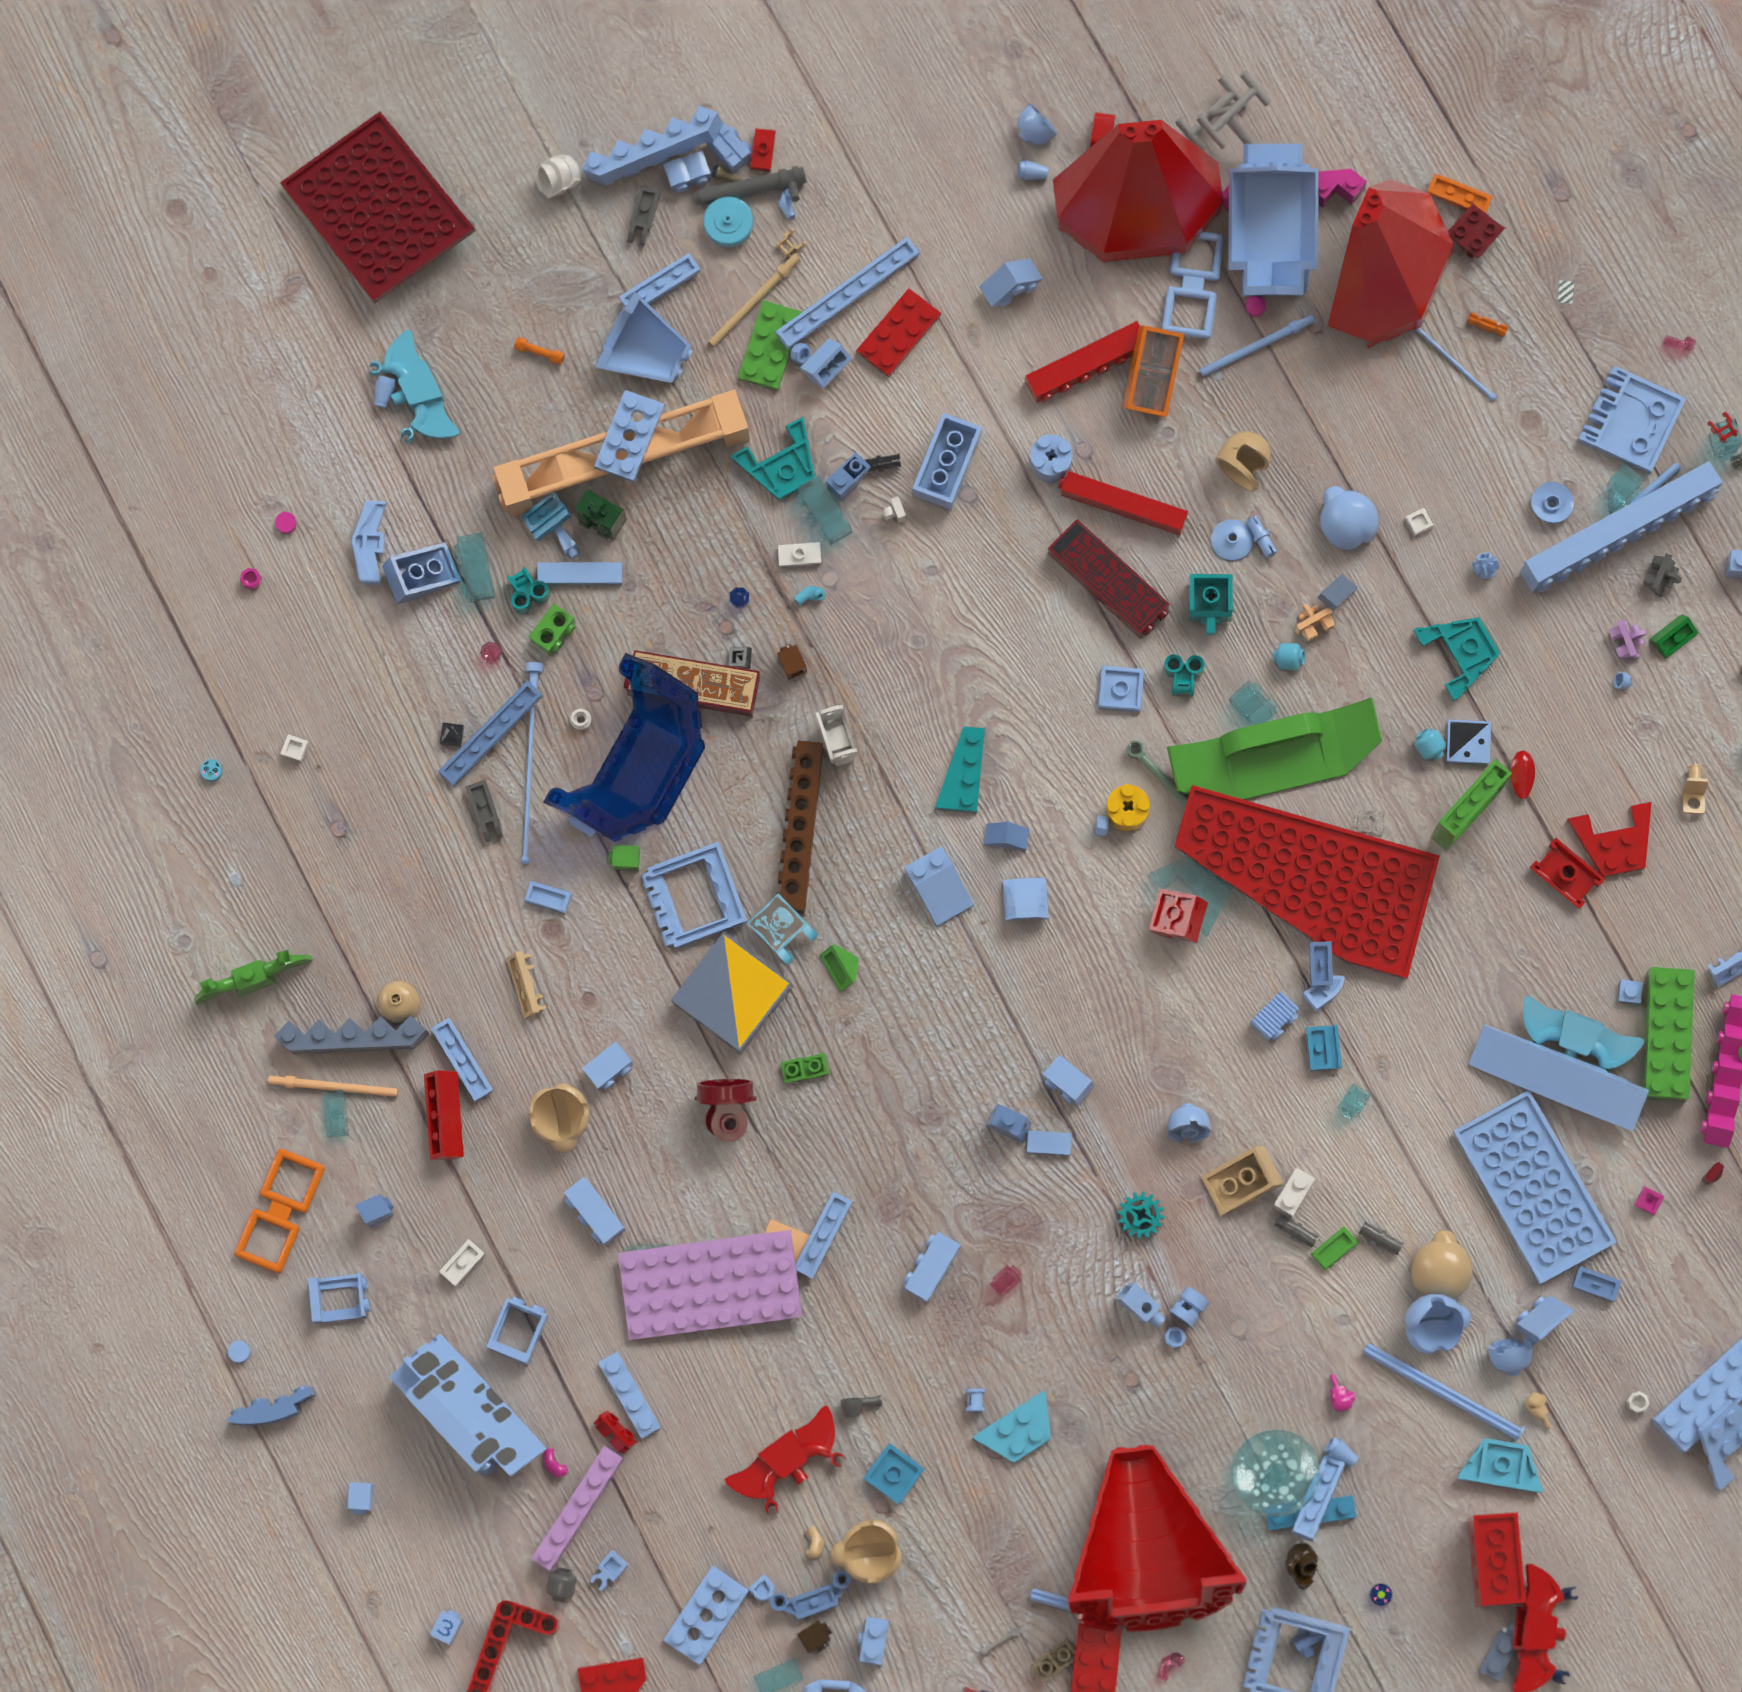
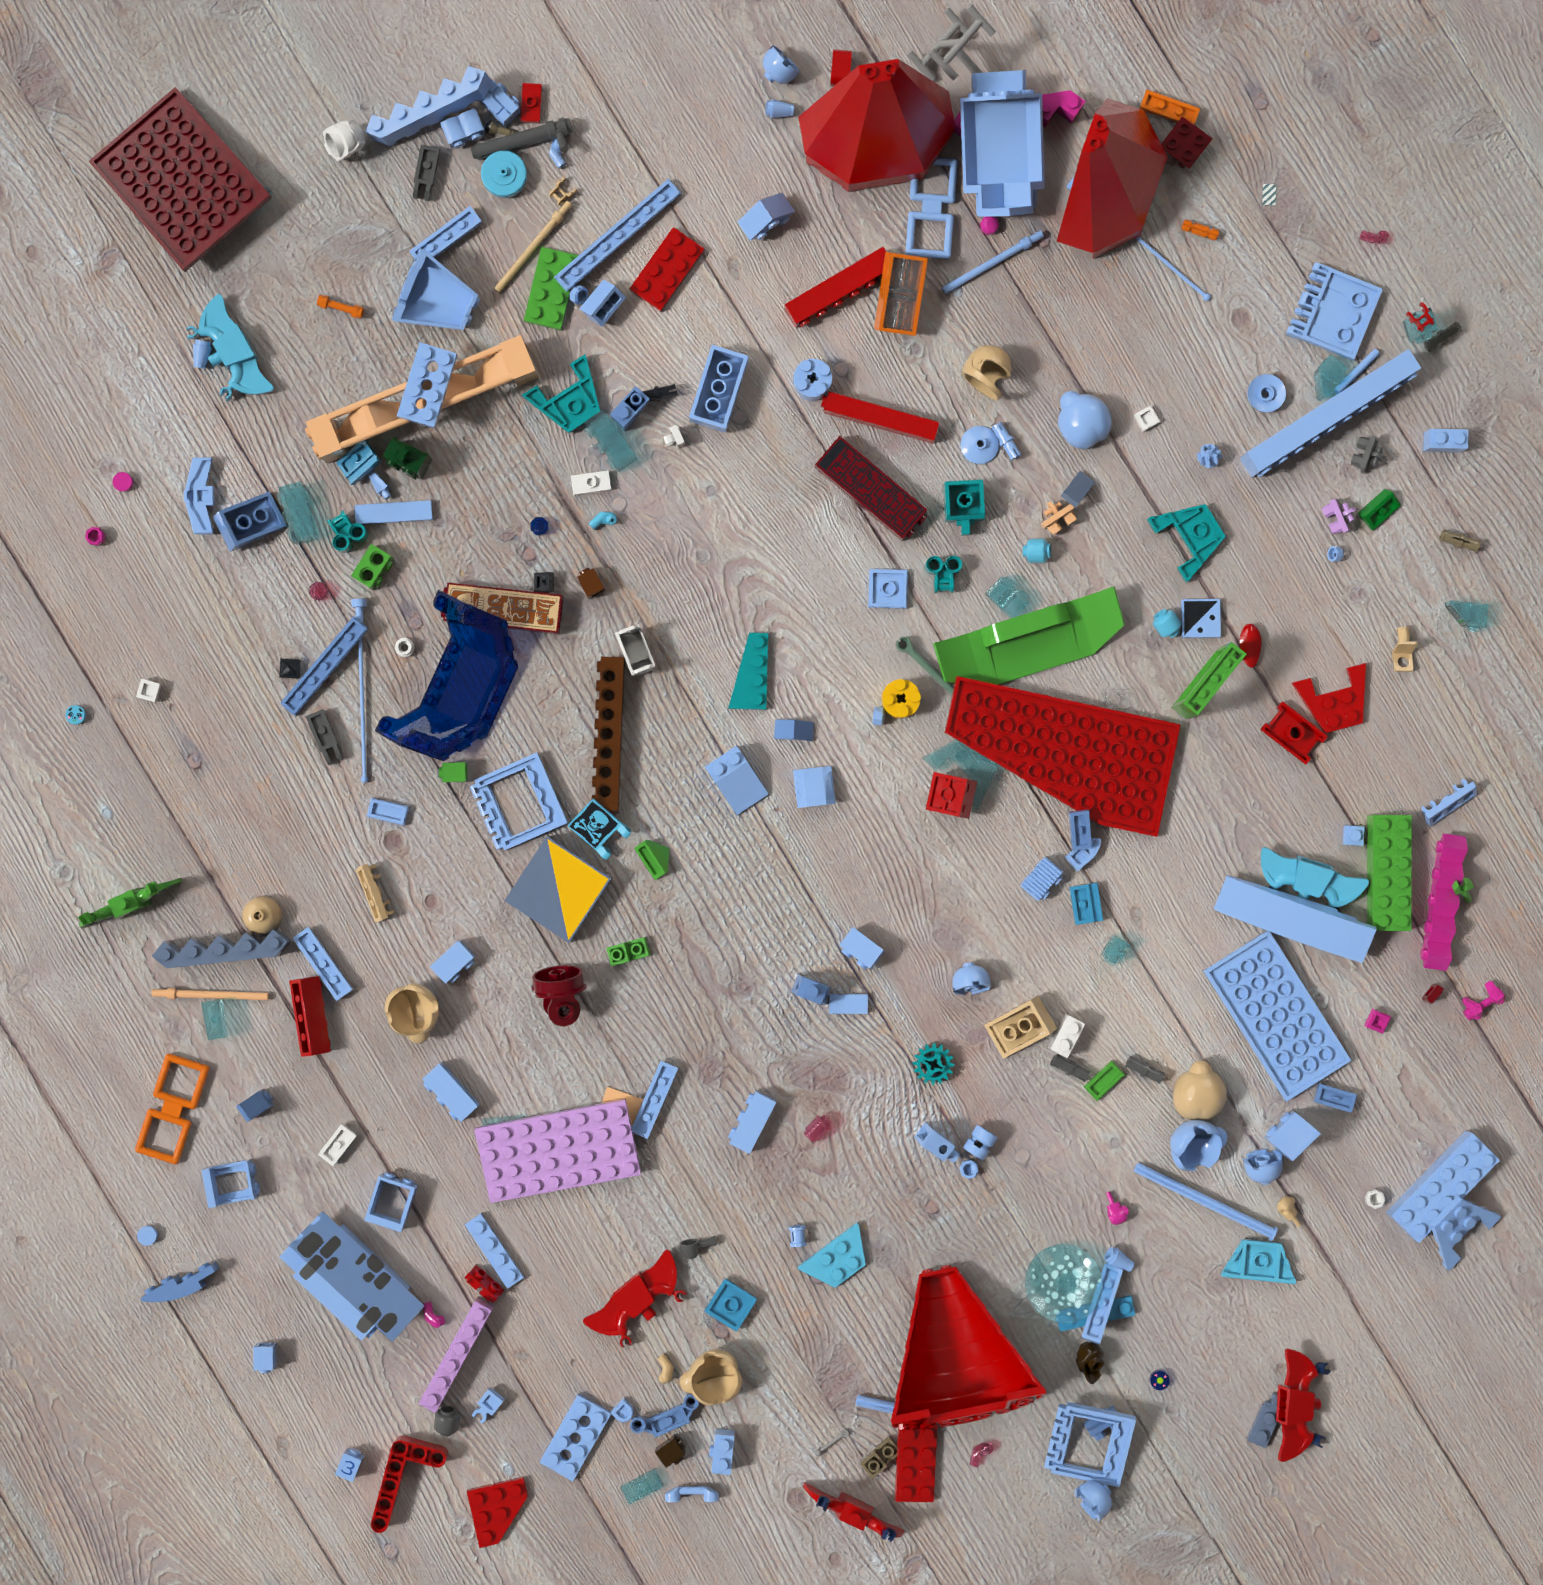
camera: 15 degrees left, 10 degrees up
red piece [1467,1512,1526,1607] -> none

